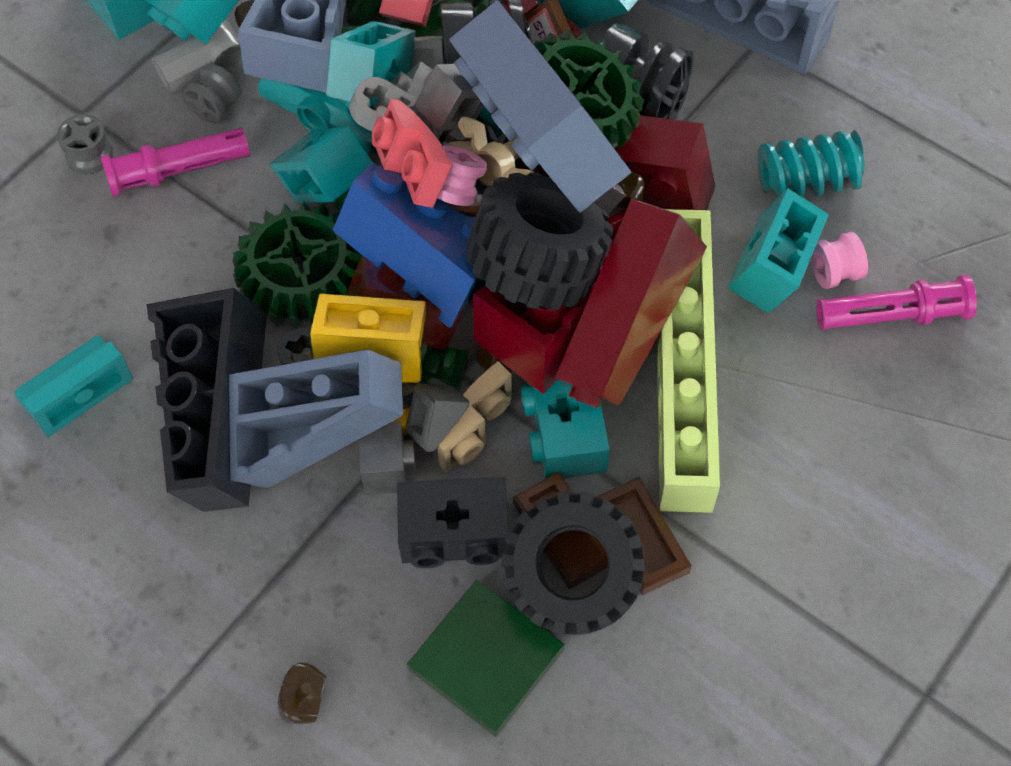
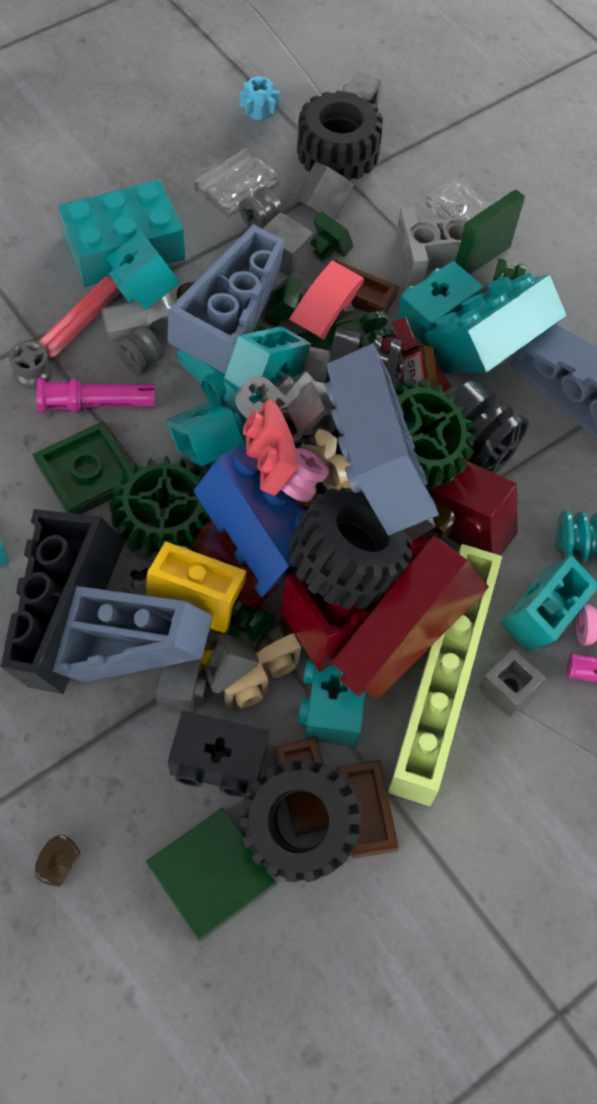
camera: 10 degrees right, 0 degrees up
none -> dark green tile [33,421,134,514]
none -> coral axle [38,276,120,358]
none -> flat silver plate [479,648,546,718]

